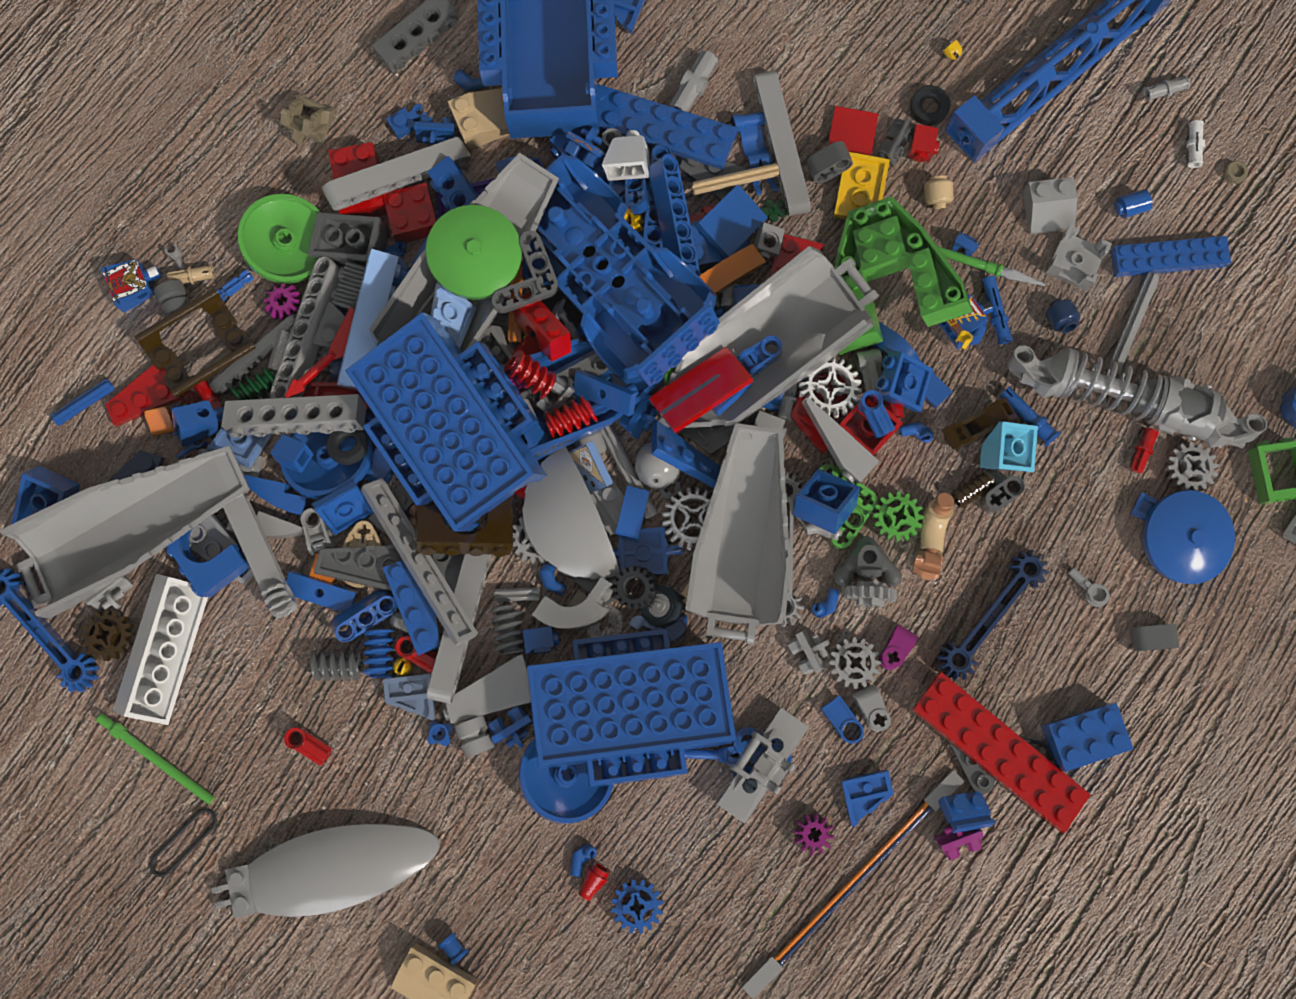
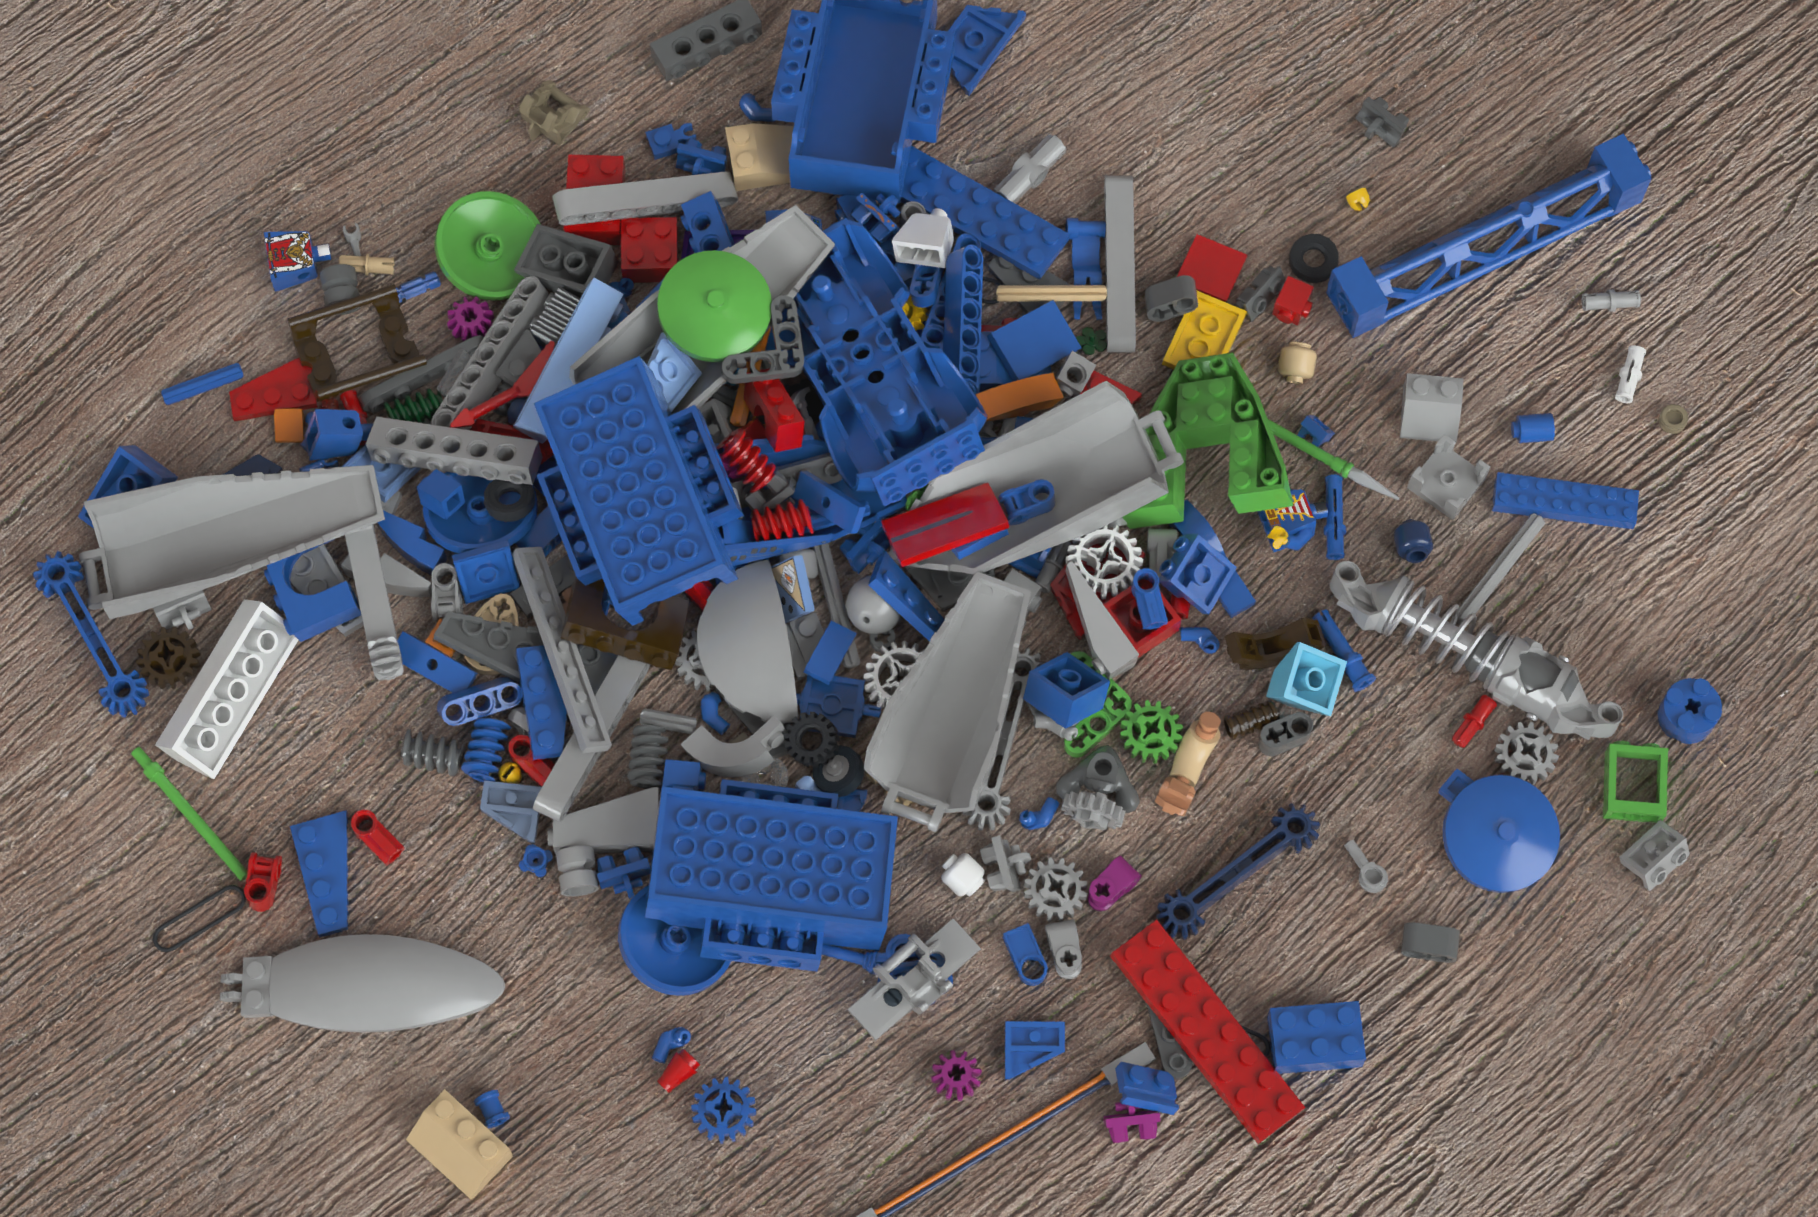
camera: 10 degrees right, 10 degrees down
none -> red piece [244,852,282,912]
none -> blue wing [290,810,348,938]
none -> white head [941,853,985,897]

